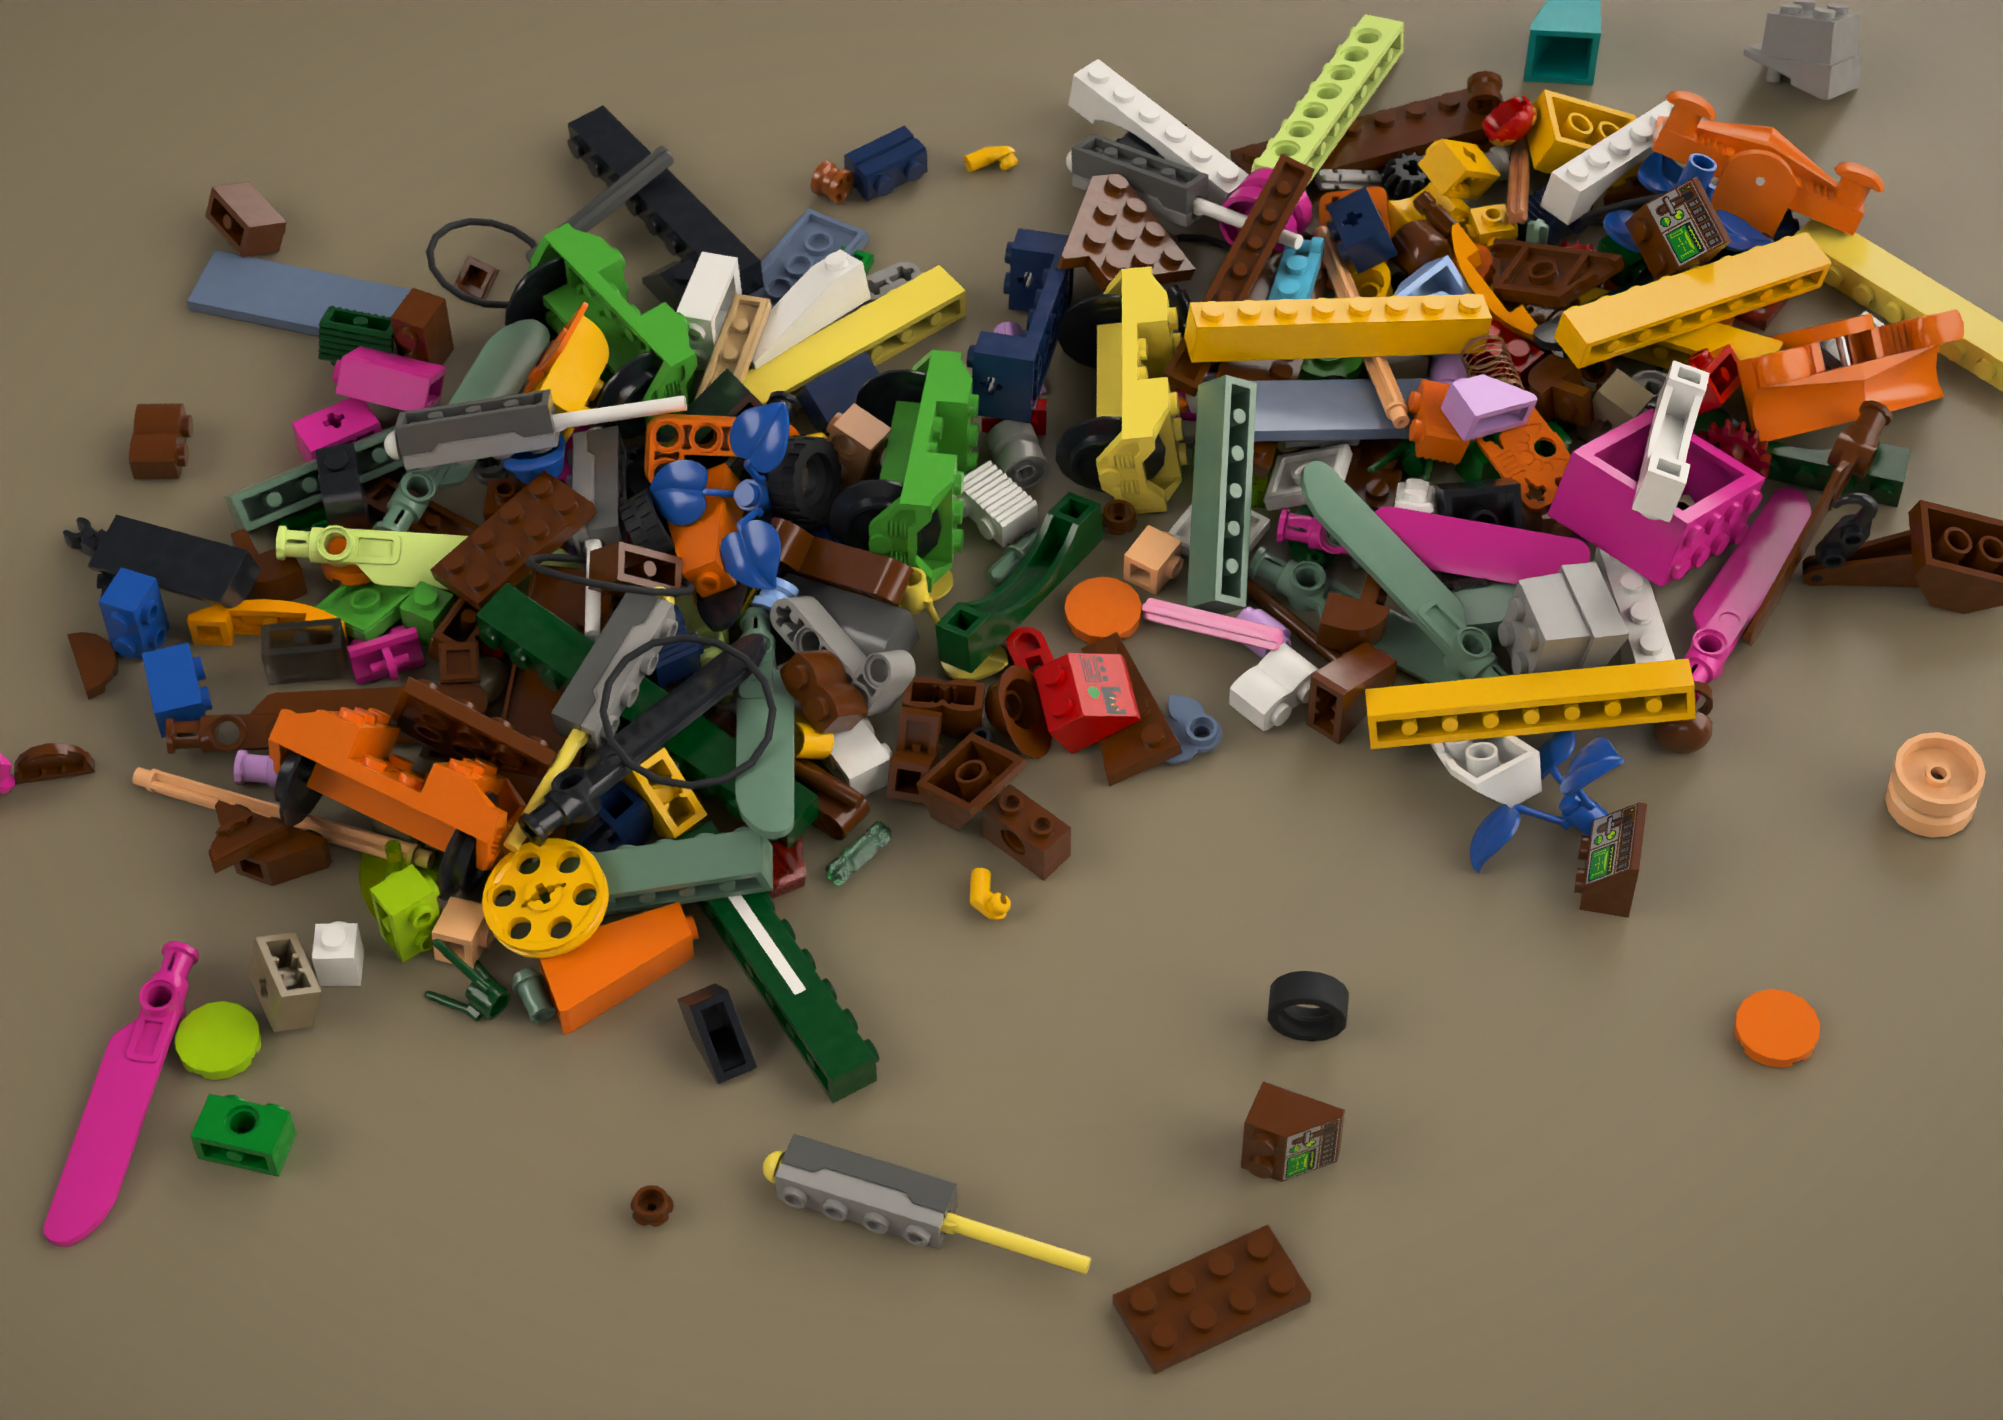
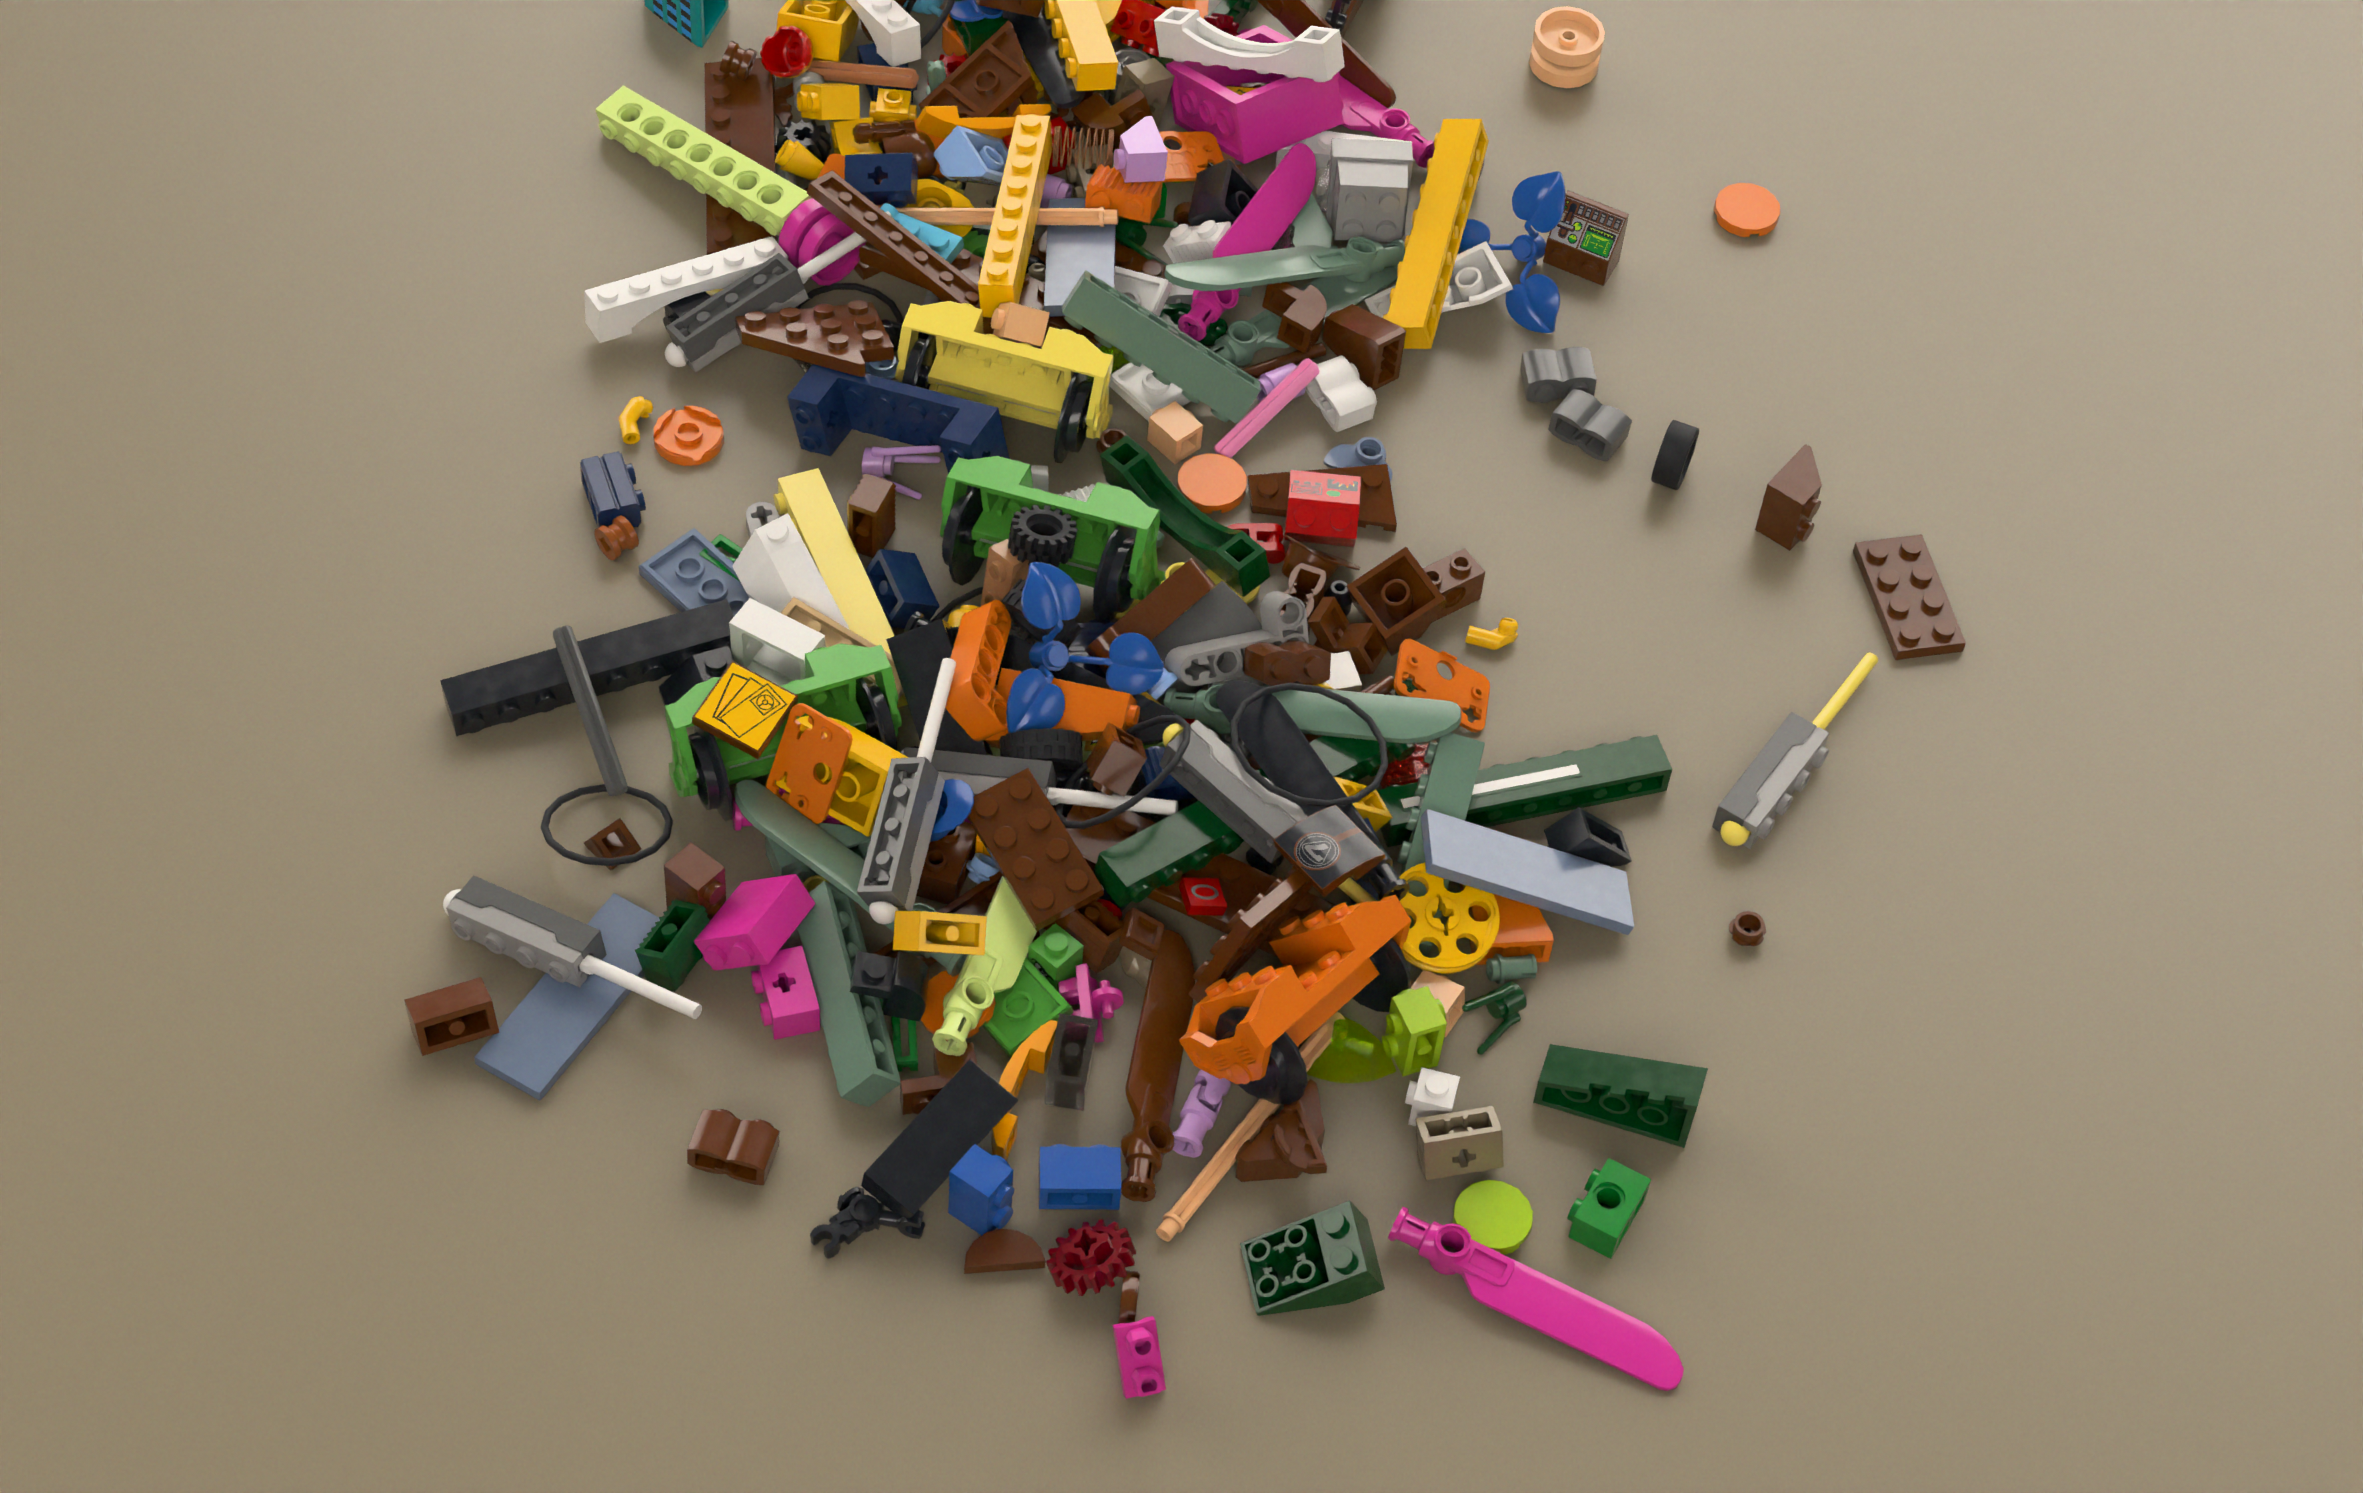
camera: 80 degrees left, 0 degrees up
none -> piece [443,875,702,1019]
none -> orange tile [653,405,724,466]
none -> yellow tile [692,661,798,759]
none -> yellow cone [775,139,824,181]
none -> reddish brown brick [847,474,896,558]
none -> yellow slope [893,911,987,955]
none -> light nougat brick [991,302,1050,347]
none -> black tyre [1008,505,1077,567]
none -> dark red gear [1046,1219,1136,1296]
none -> red tile [1179,878,1227,916]
none -> dark green slope [1240,1200,1385,1316]
none -> slope [1273,805,1386,897]
none -> orange axle [1394,639,1490,733]
none -> tile [1421,809,1634,935]
none -> dark grey brick [1520,347,1597,403]
none -> dark green wedge [1533,1044,1708,1148]
none -> dark grey brick [1548,389,1632,461]

